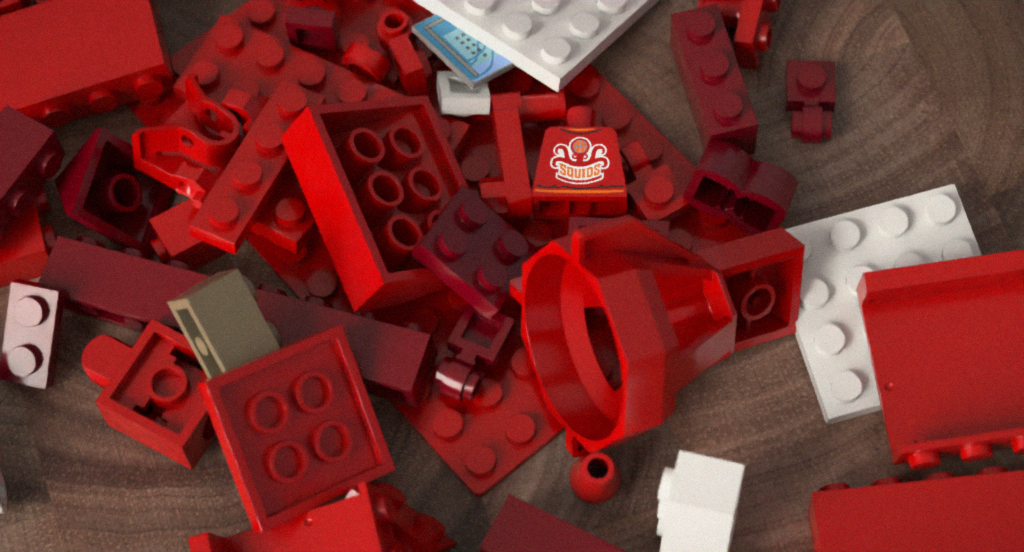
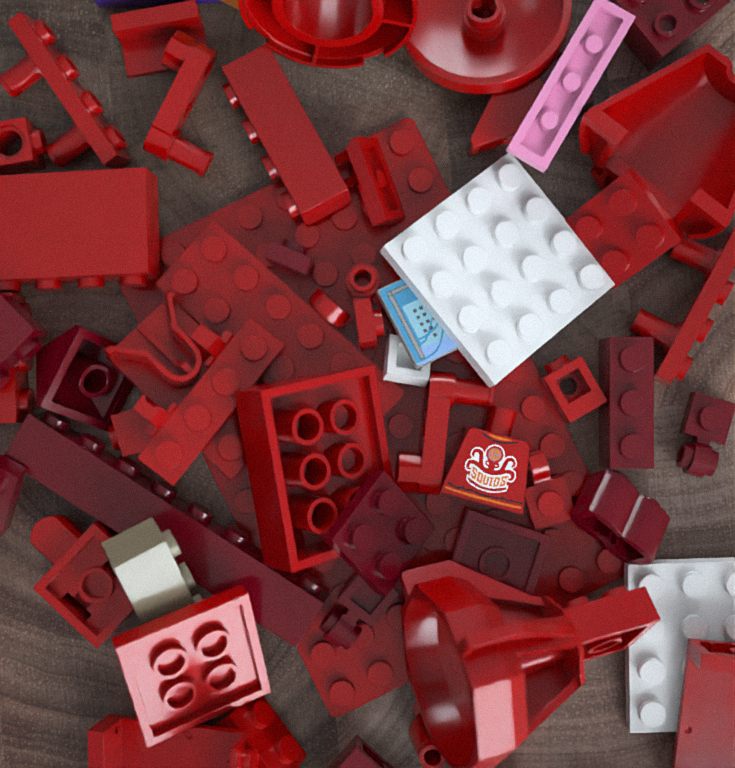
camera: 10 degrees right, 25 degrees up
none -> red brick [539,354,607,423]

